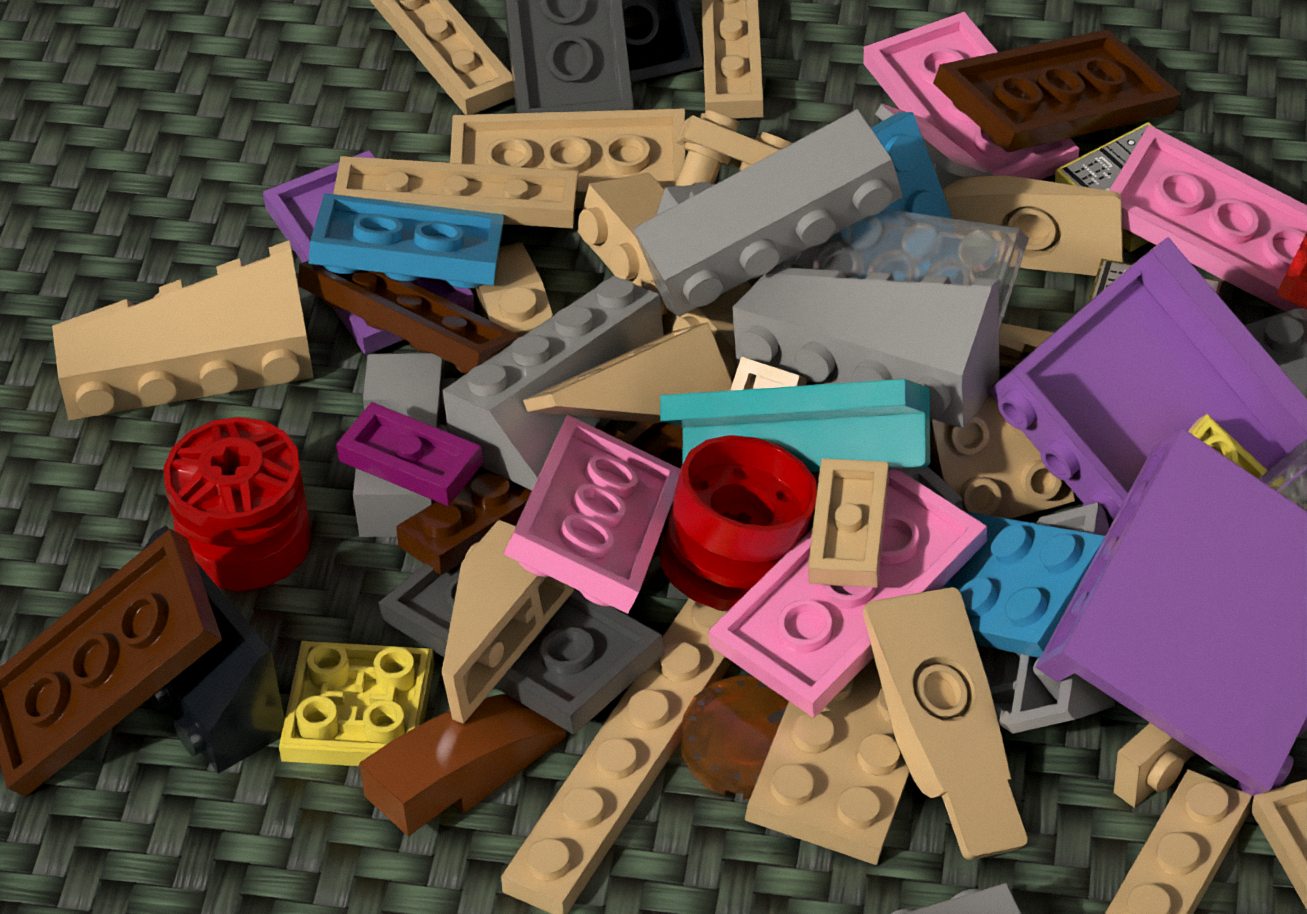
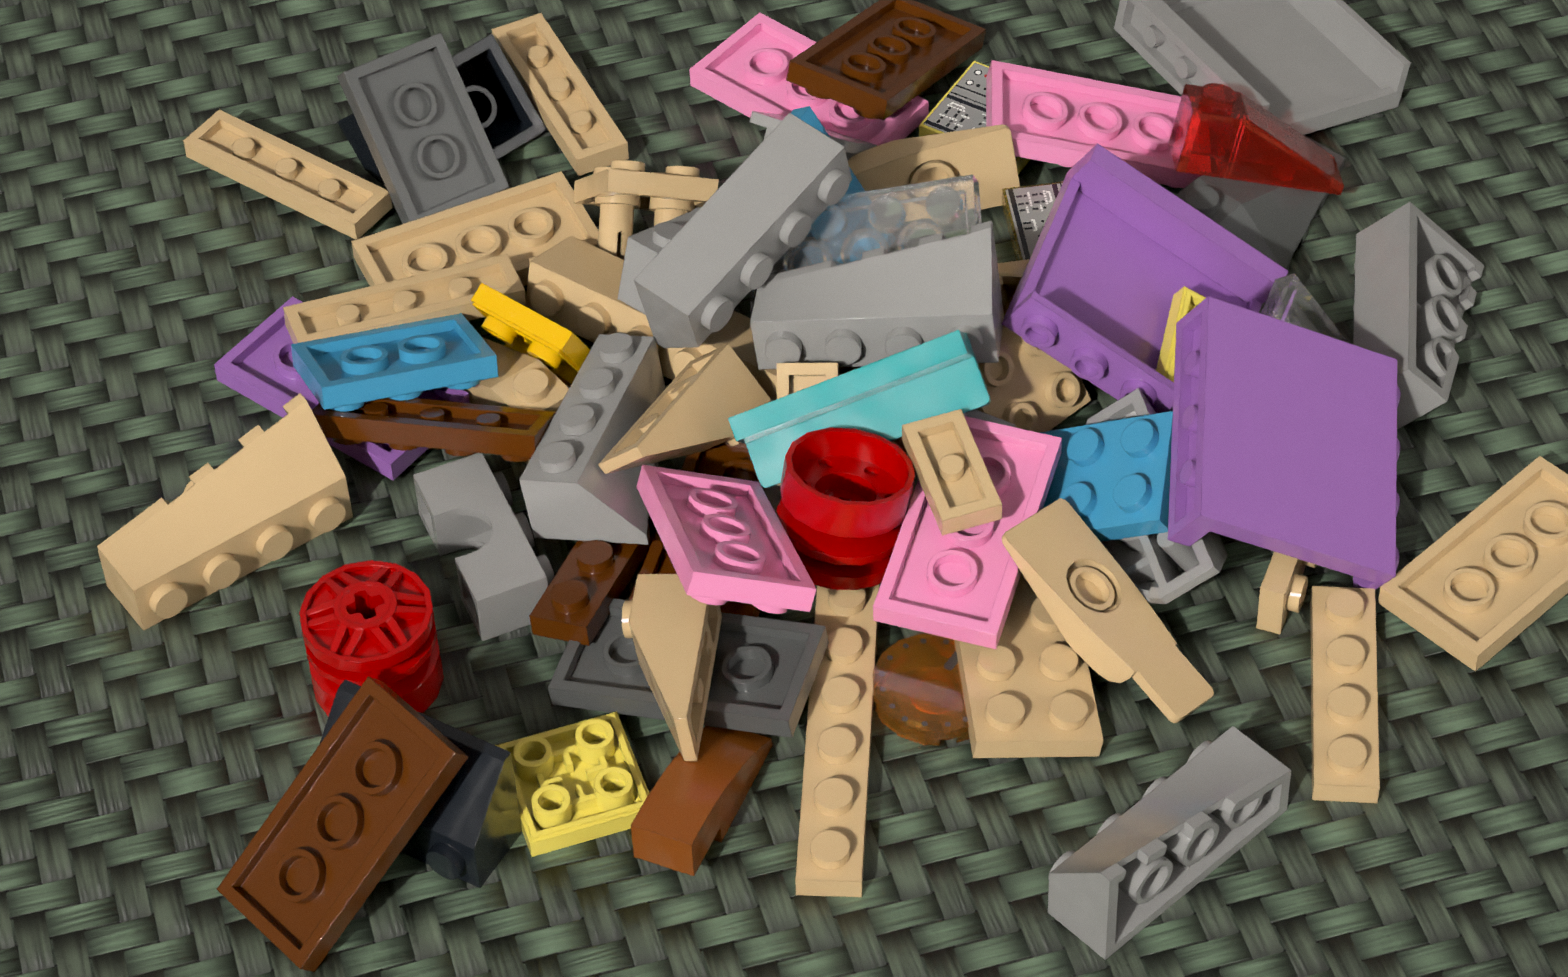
camera: 25 degrees left, 0 degrees up
magenta plate [336,402,483,506] -> none
none -> yellow tile [471,283,590,387]

